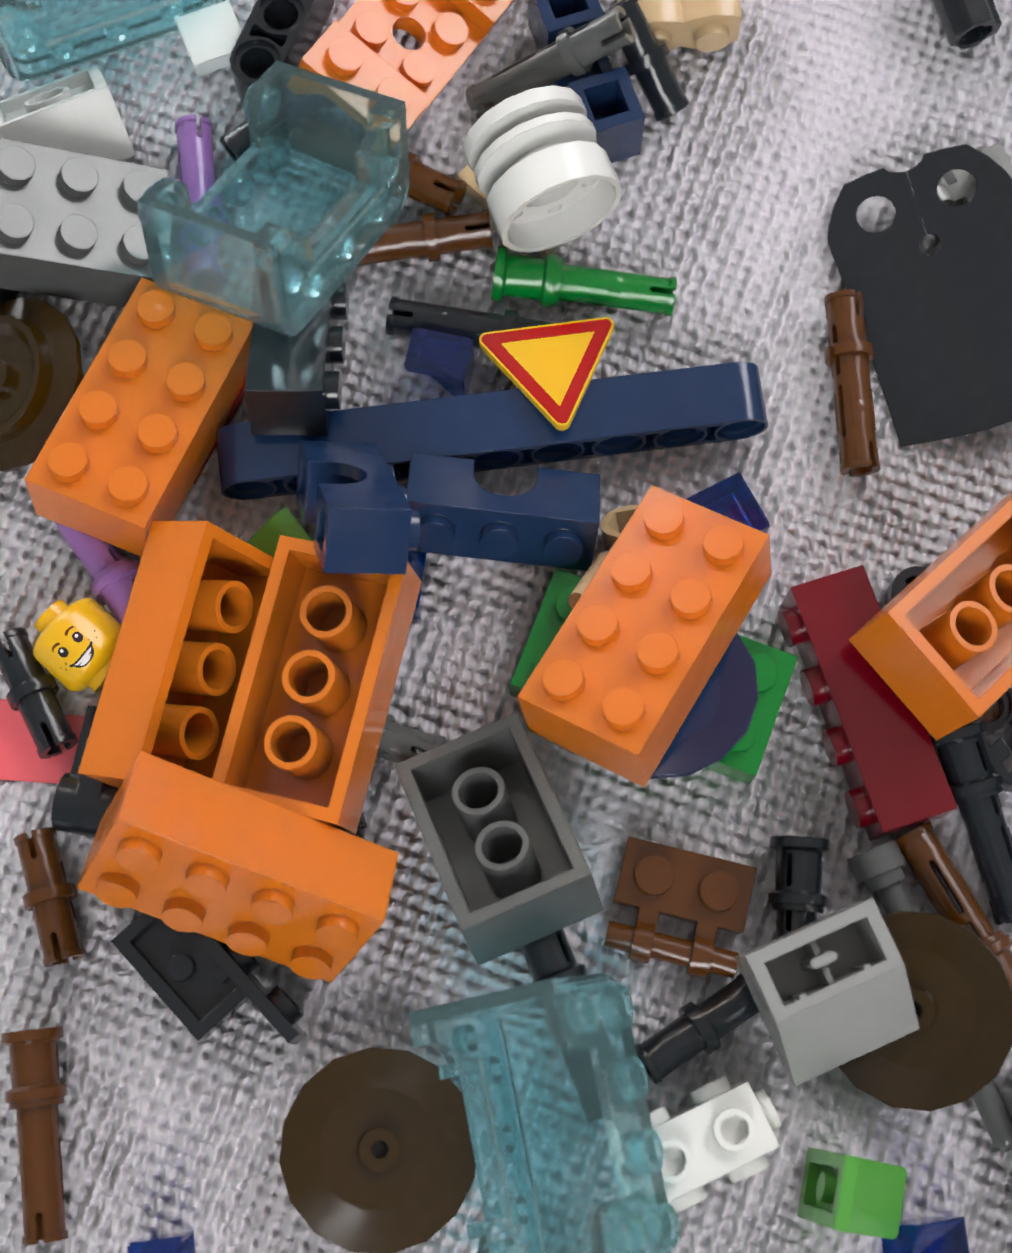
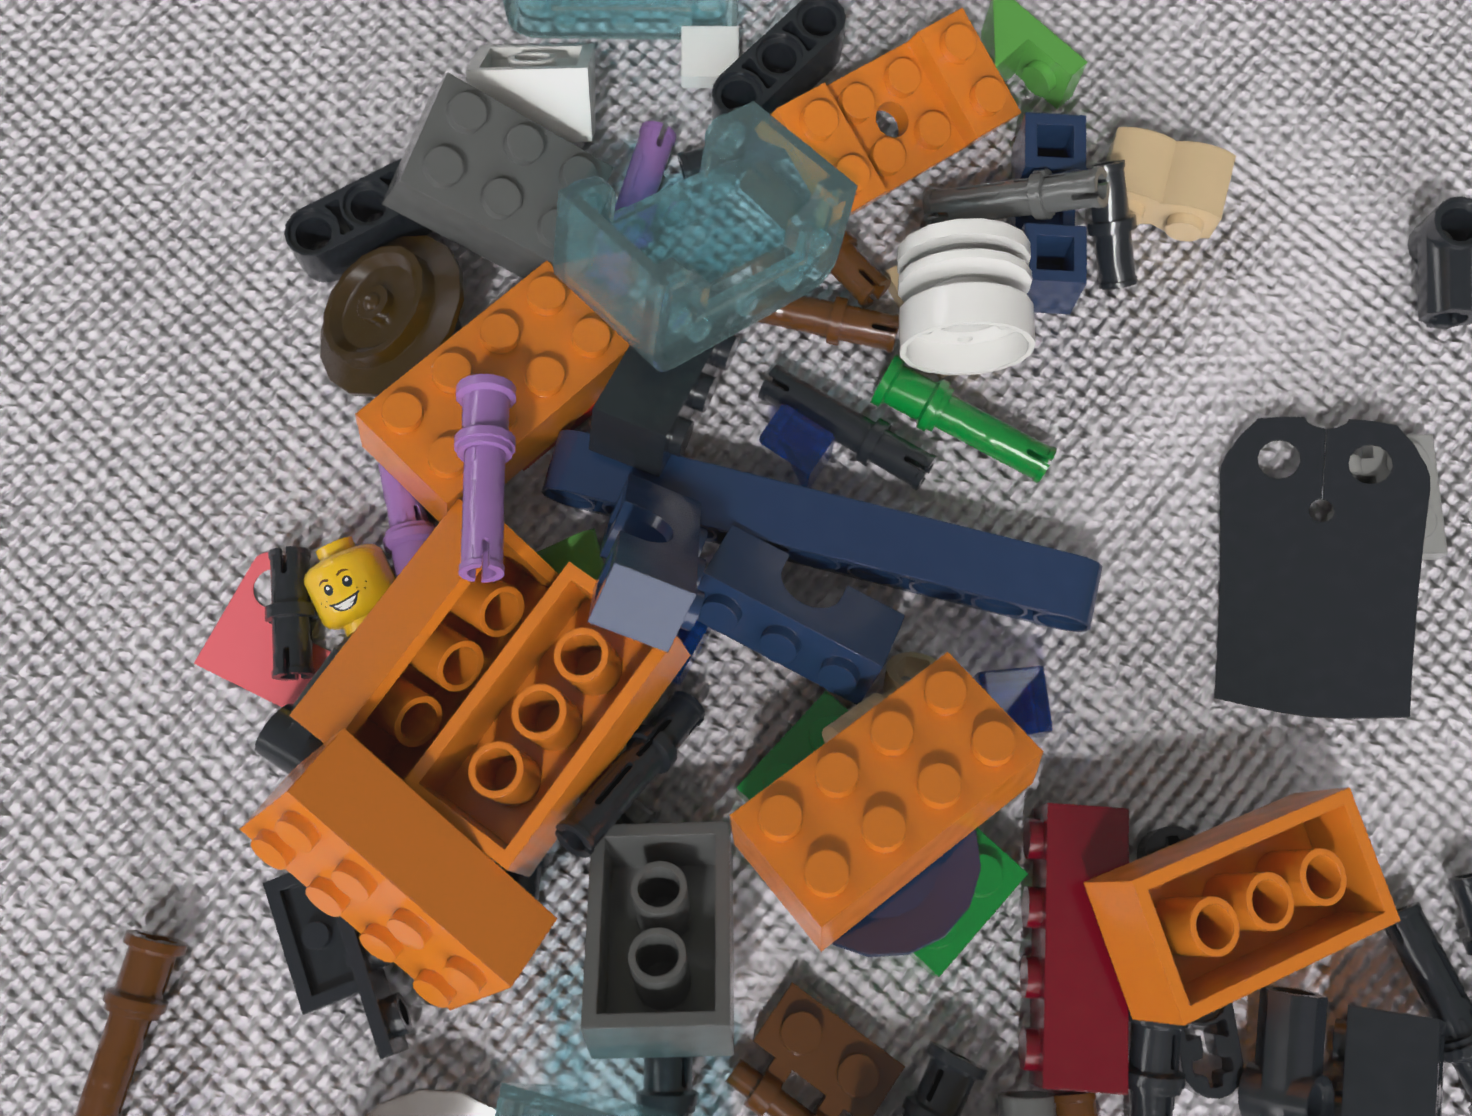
camera: 20 degrees right, 0 degrees up
reddish brown pin [13,827,87,967] -> none
piece [479,317,614,431] -> none
reddish brown pin [824,289,881,477] -> none
none -> medium lavender pin [454,374,516,583]
none -> black pin [555,691,705,858]

